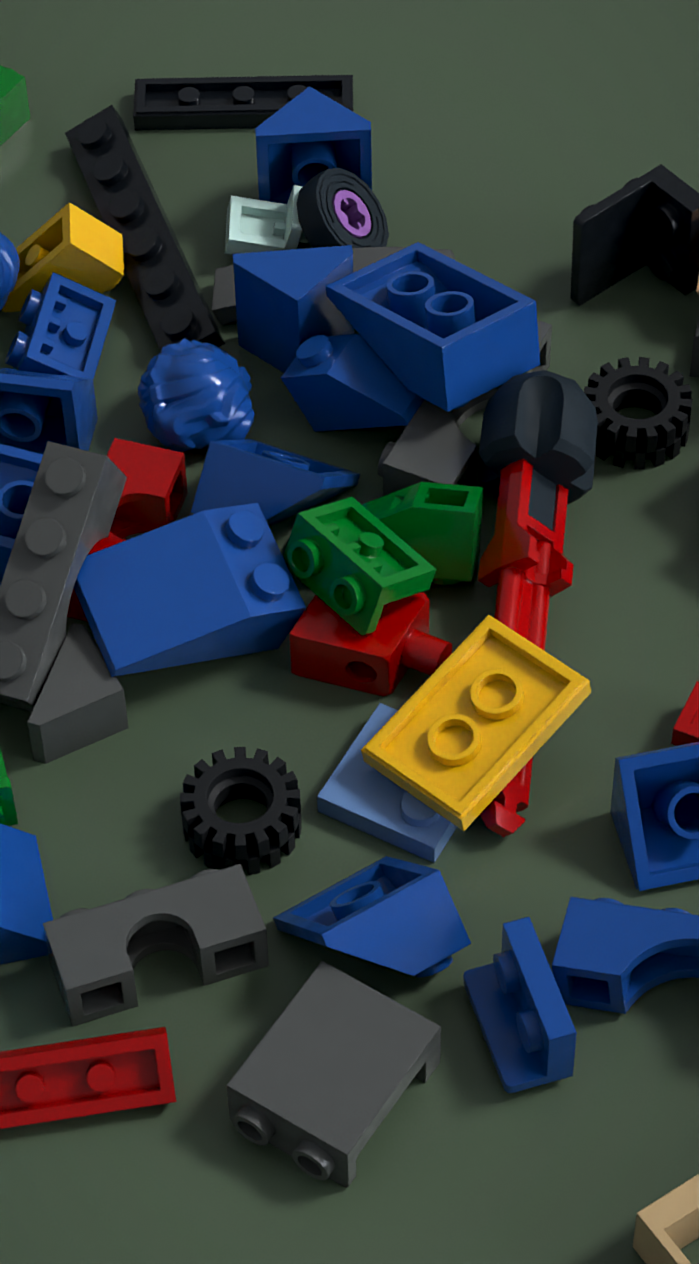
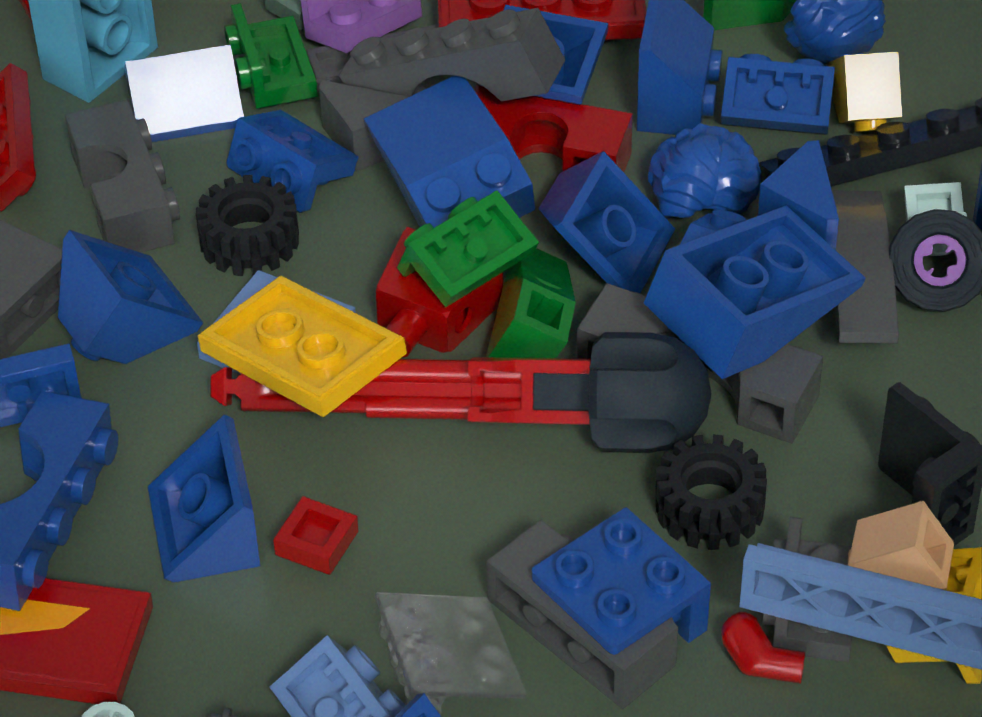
camera: 90 degrees right, 5 degrees down
none -> blue bracket [226,110,359,212]

